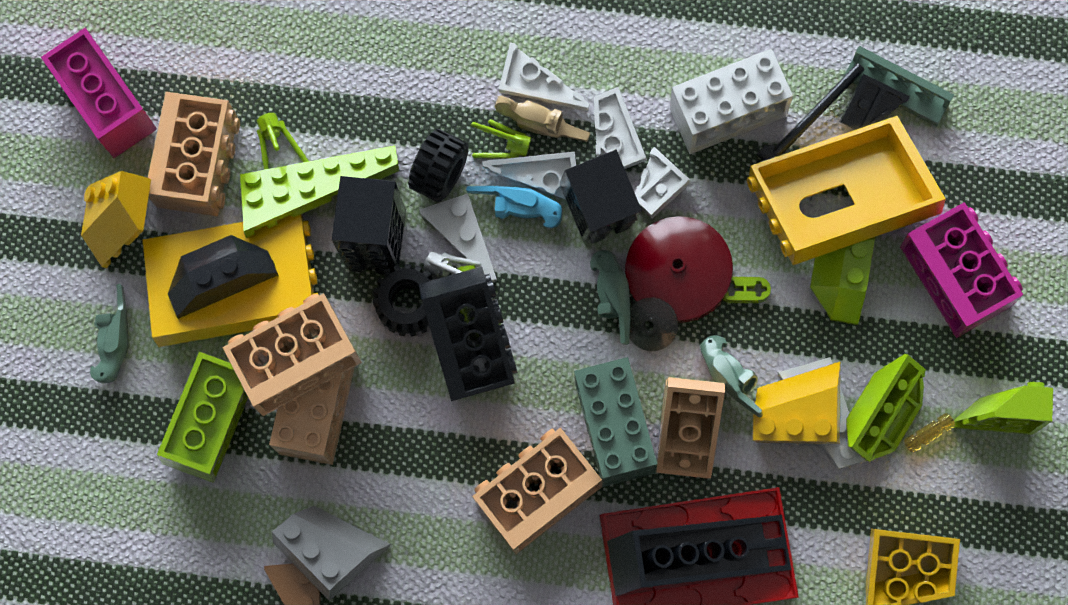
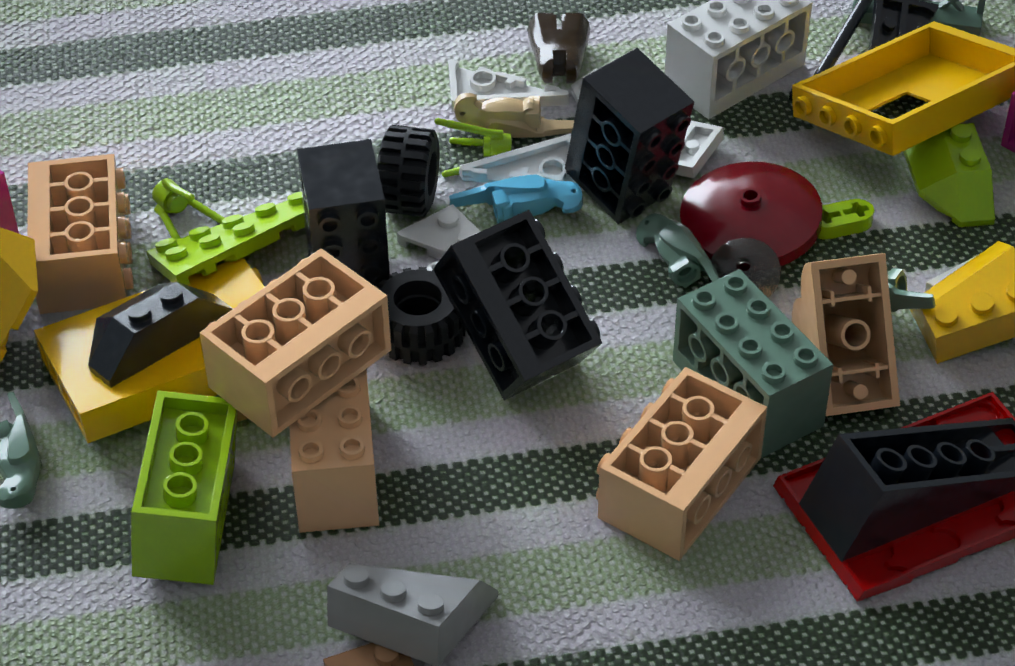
camera: 25 degrees left, 30 degrees down
none -> dark brown piece [527,13,591,83]

